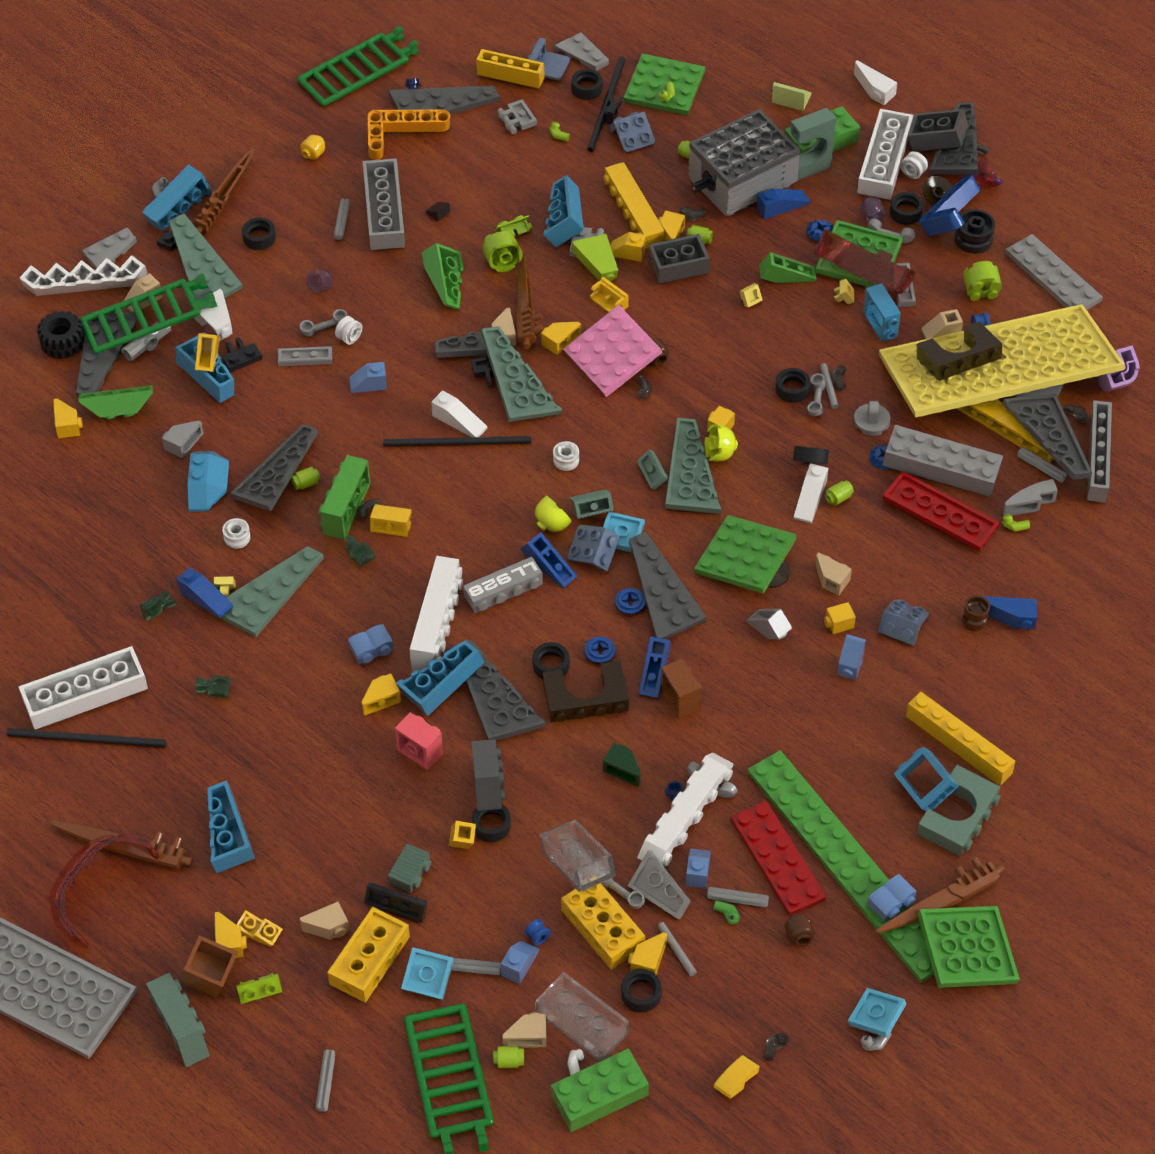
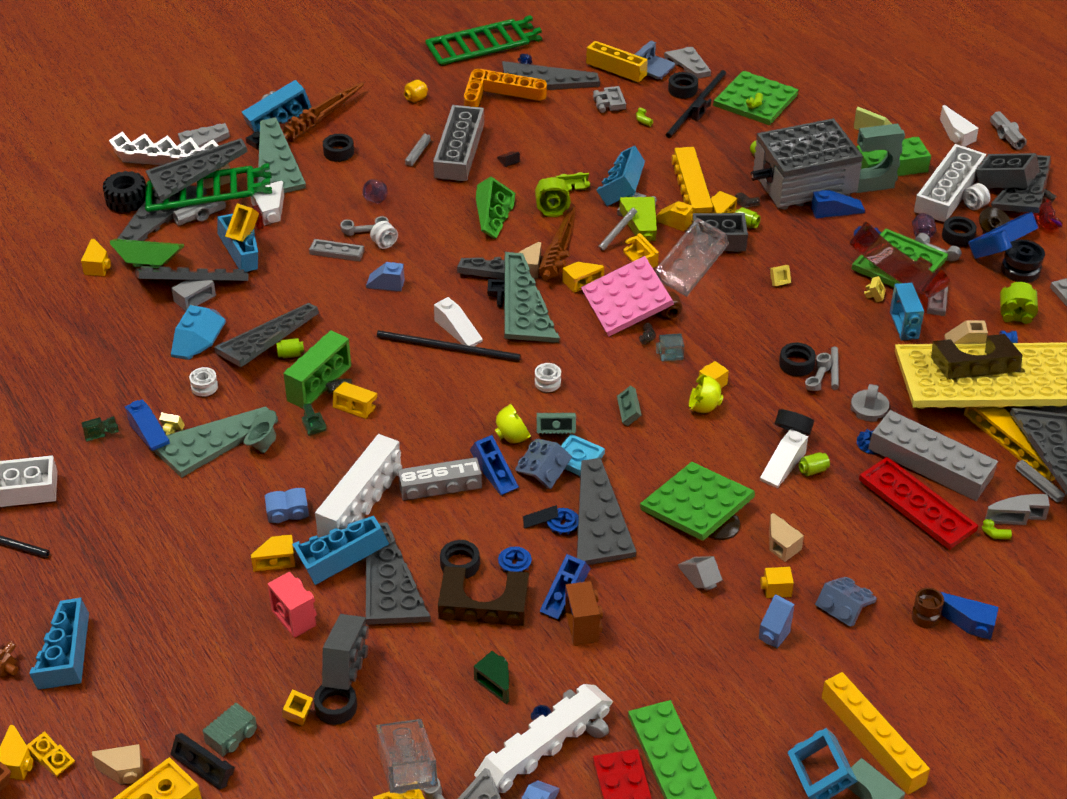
camera: 15 degrees right, 10 degrees down
clear green plate [195,675,231,698] -> none
black hinge [222,337,263,373] -> none
sand blue bracket [609,112,655,153] -> none
sand green wing [665,418,722,514] -> none
bright green slope [759,252,817,283] -> none
clear smoke arm [831,365,846,391] -> none
none -> dark grey wing [135,266,248,281]
none -> dark grey wing [146,138,248,202]
none -> sand green piece [244,410,277,453]
none -> black sticker [523,505,558,528]
none -> light grey bar [598,207,637,251]
none -> clear brick [655,218,729,297]
none -> clear light blue brick [656,334,684,361]
none -> light grey piece [990,111,1027,150]

